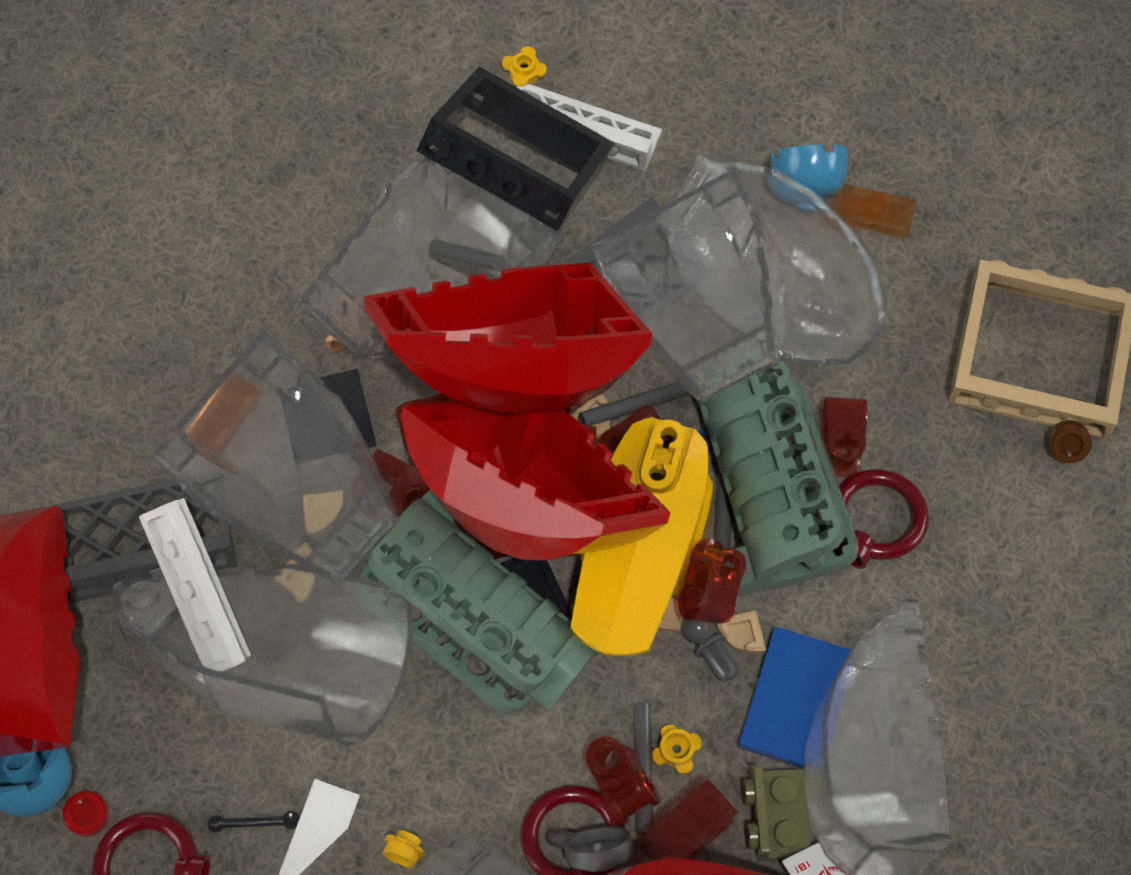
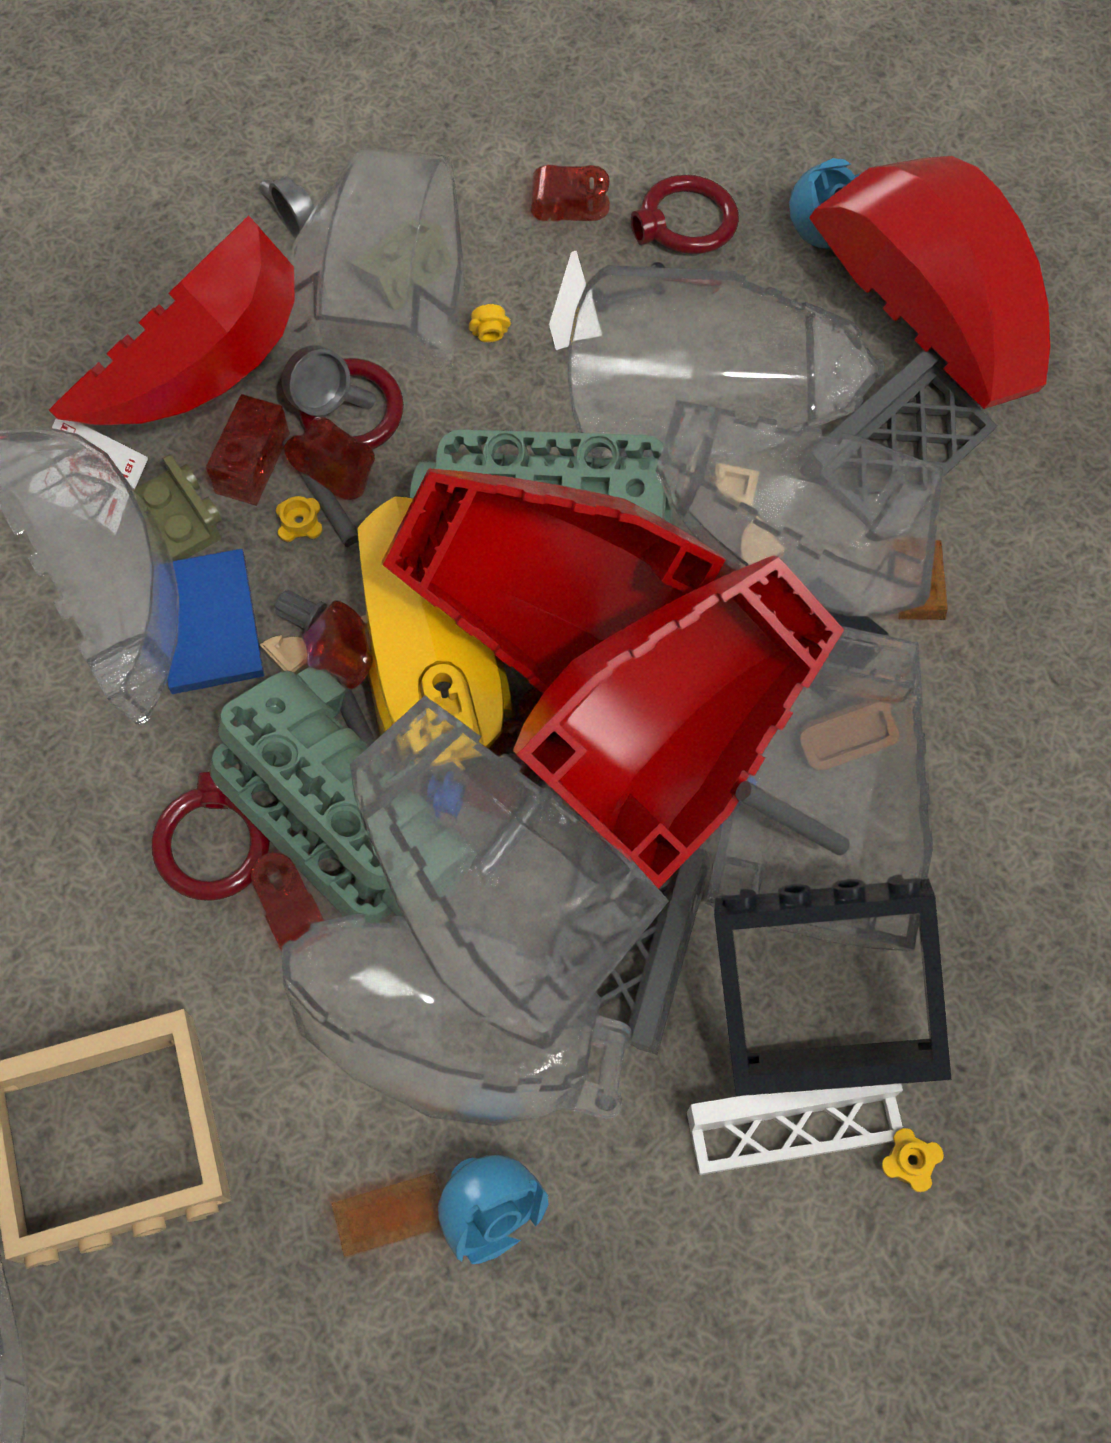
camera: 150 degrees right, 0 degrees up
red tile [62,791,109,837] -> none
white fence [139,498,251,676] -> none
reddish brown tile [1048,420,1092,463] -> none

